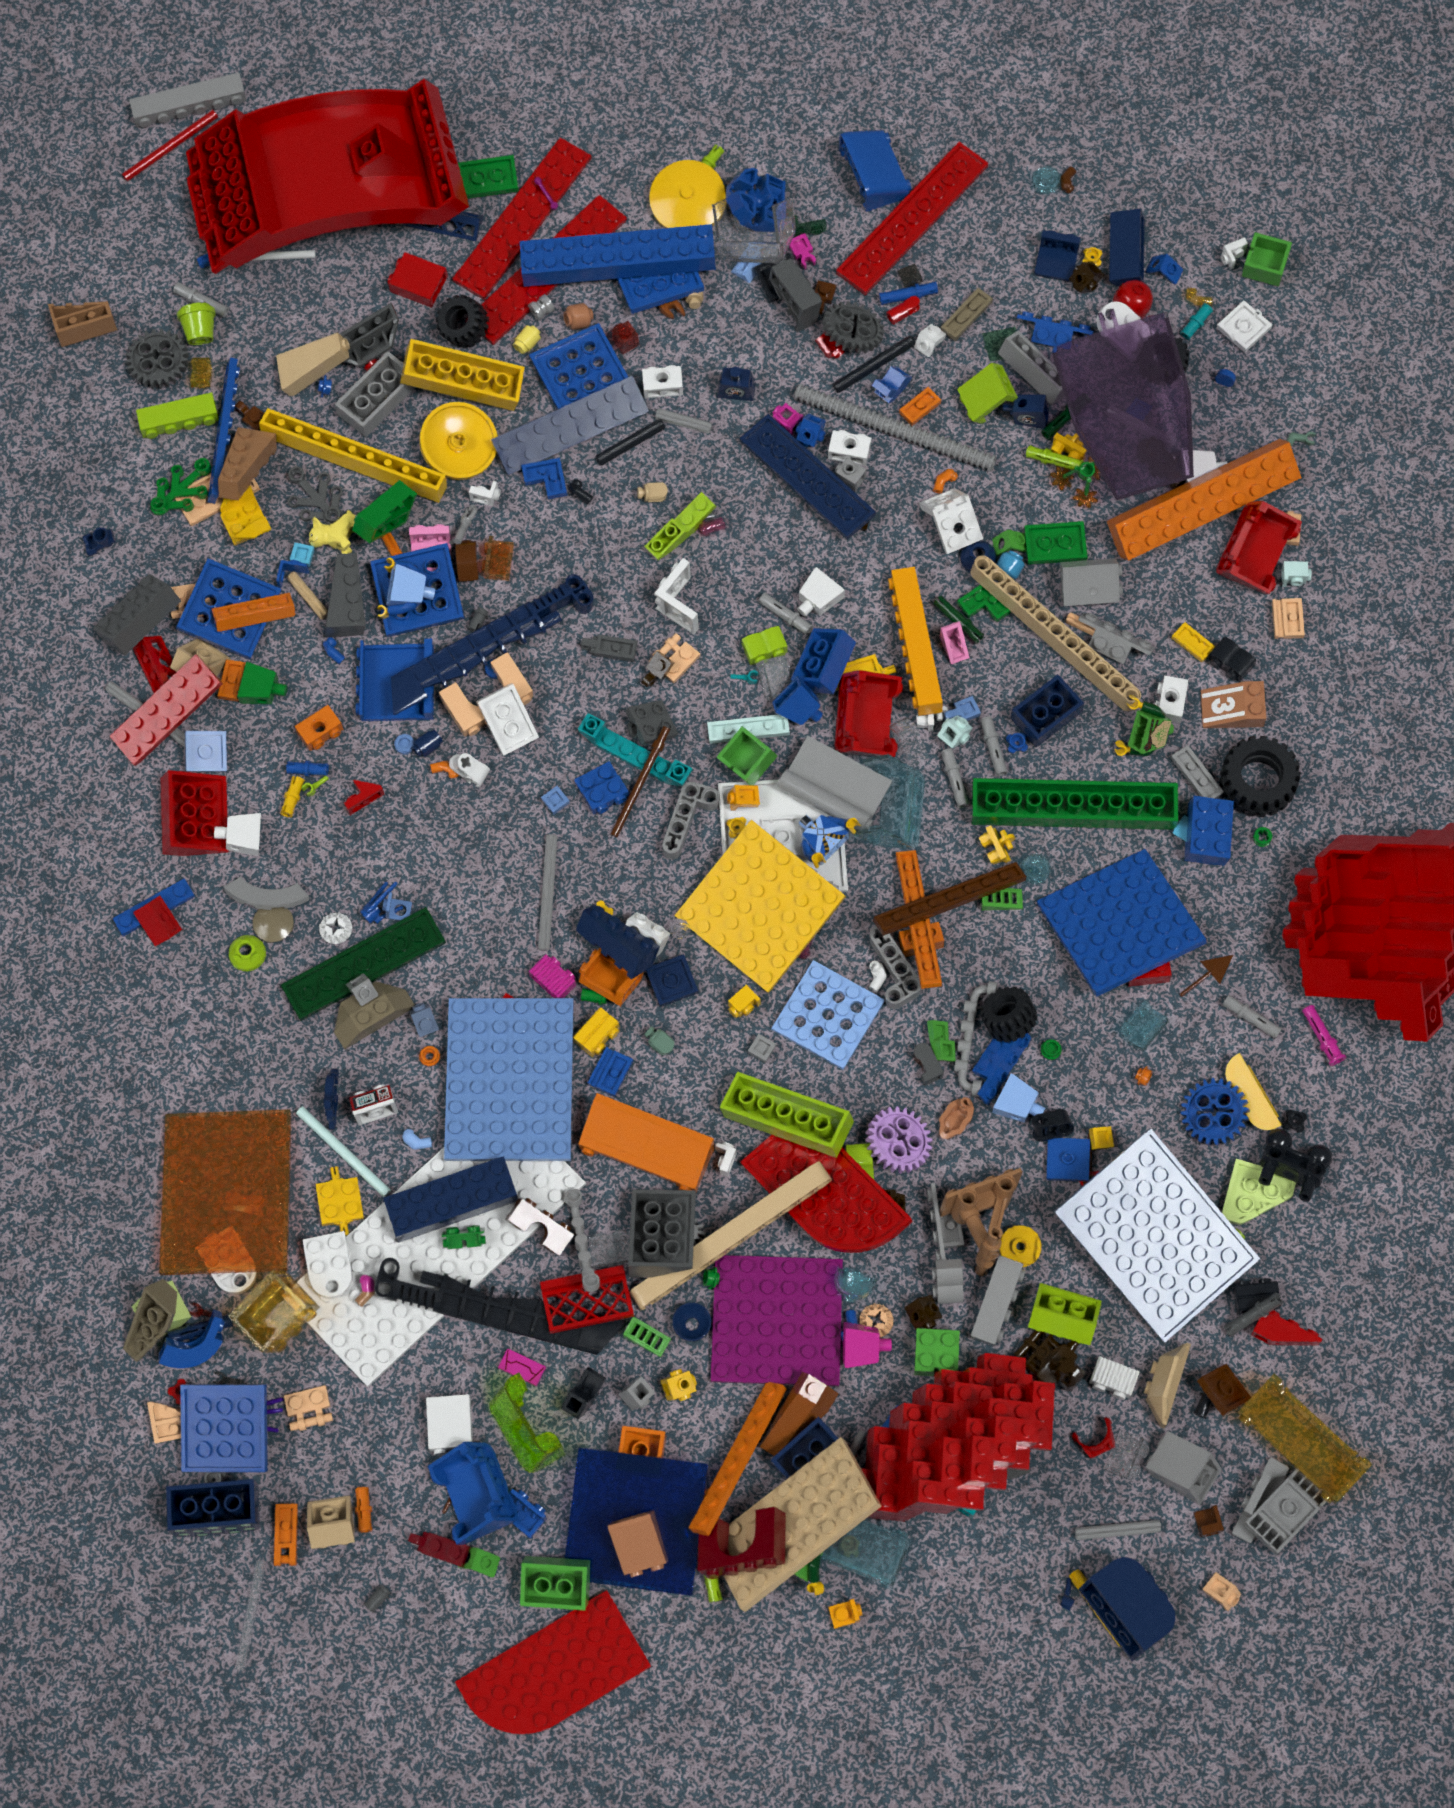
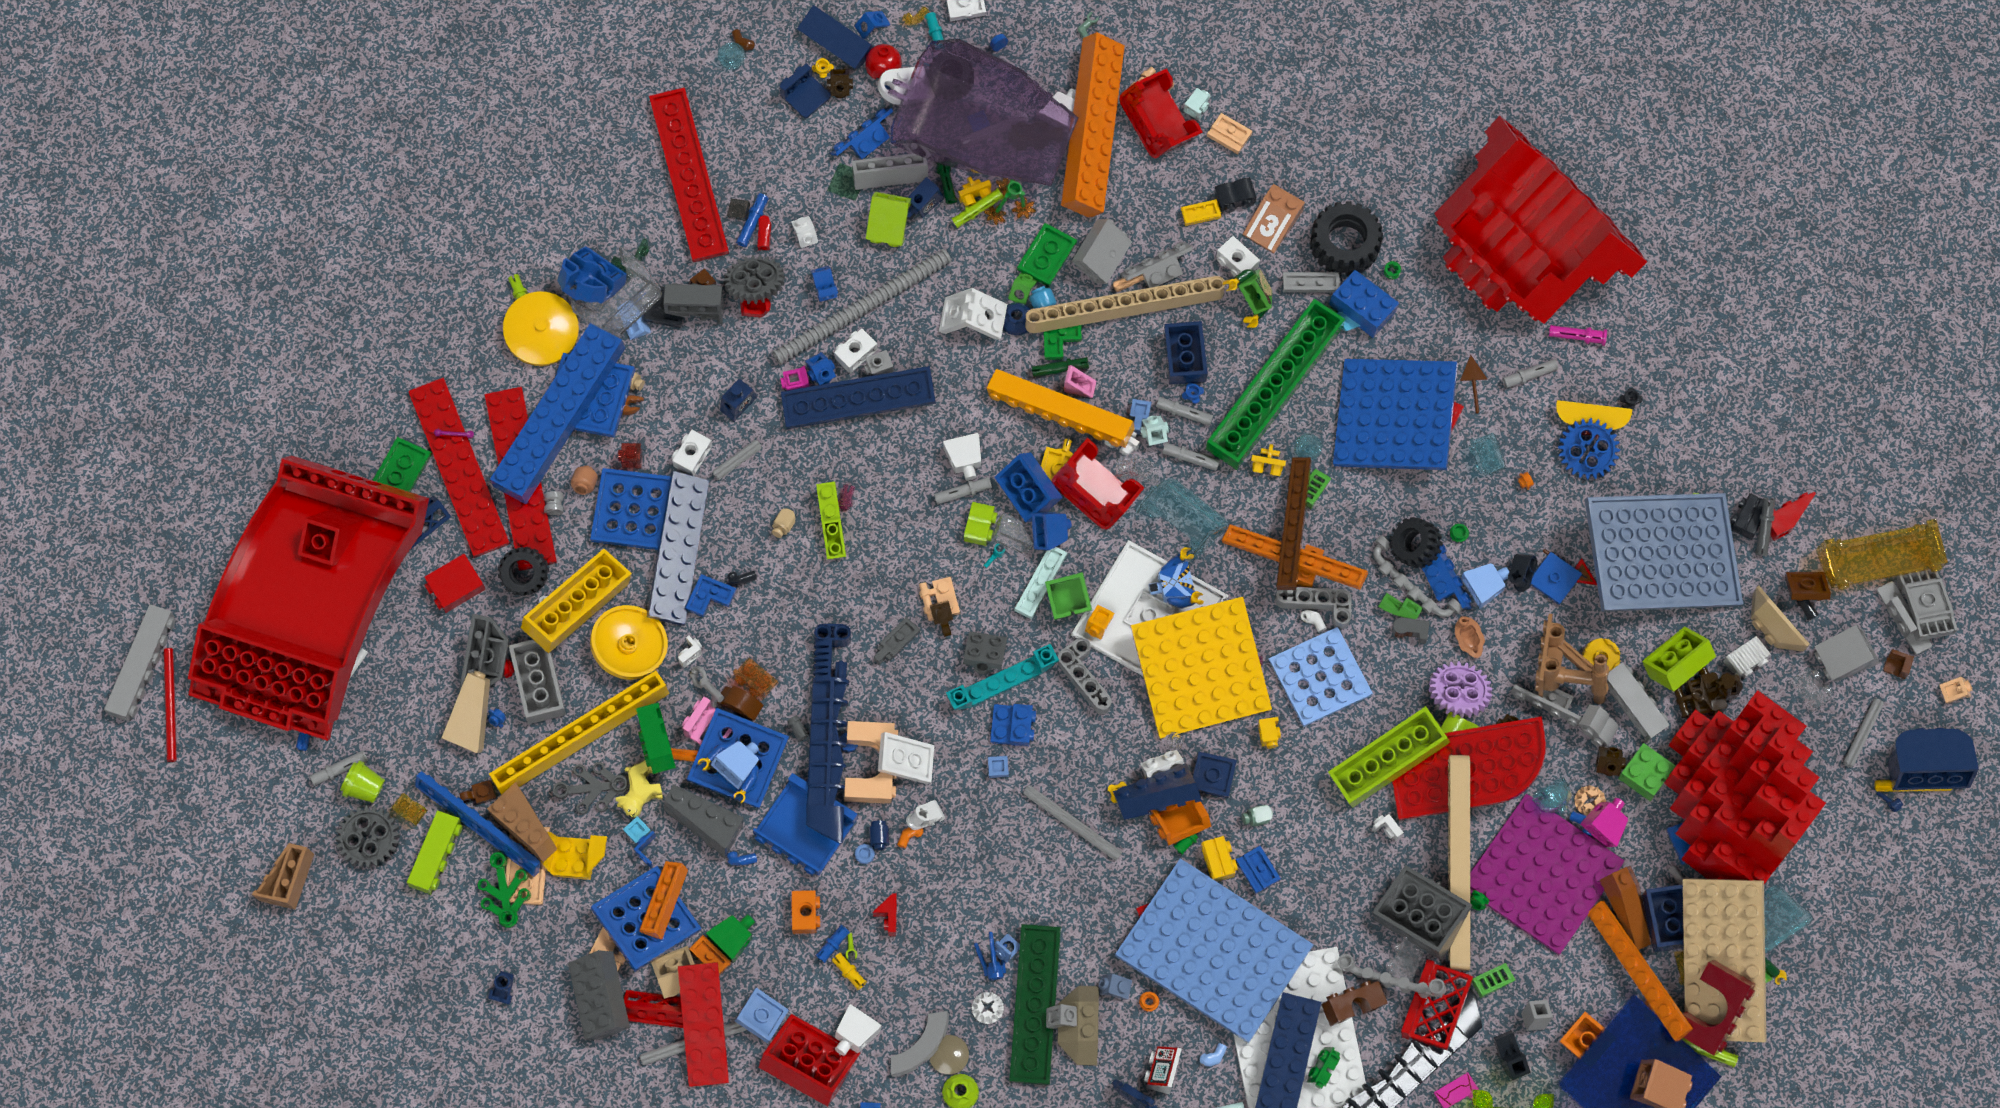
camera: 60 degrees left, 0 degrees up
tan axle [287,572,328,620] -> none
light yellow brick [513,325,541,354] -> none
dark pink brick [528,954,576,998] -> none
orange windscreen [578,1093,715,1192] -> none
black axle [596,419,665,465] -> none
reddish brown bar [610,726,670,838] -> none
white bracket [654,558,699,635] -> none
yellow brick [660,1368,697,1401] -> none
dark blue piece [672,1303,711,1342] -> none
yellow plate [727,817,747,838] -> none
light grey plate [748,1034,776,1063] -> none
light grey door [777,736,893,833] -> none
dark pink plate [788,233,816,269] -> none
light orange bracket [828,1598,863,1629] -> none
black axle [833,335,916,393] -> none
blue windscreen [839,130,911,212] -> none
orange plate [899,387,941,426] -> none
orange arm [933,469,958,494] -> none
dark tan plate [941,288,993,342] -> none
red helmet [1072,1417,1115,1459] -> none
yellow plate [1089,1126,1114,1150] -> none
yellowish green plate [1221,1159,1296,1226] -> none
black piece [1258,1128,1332,1202] -> none

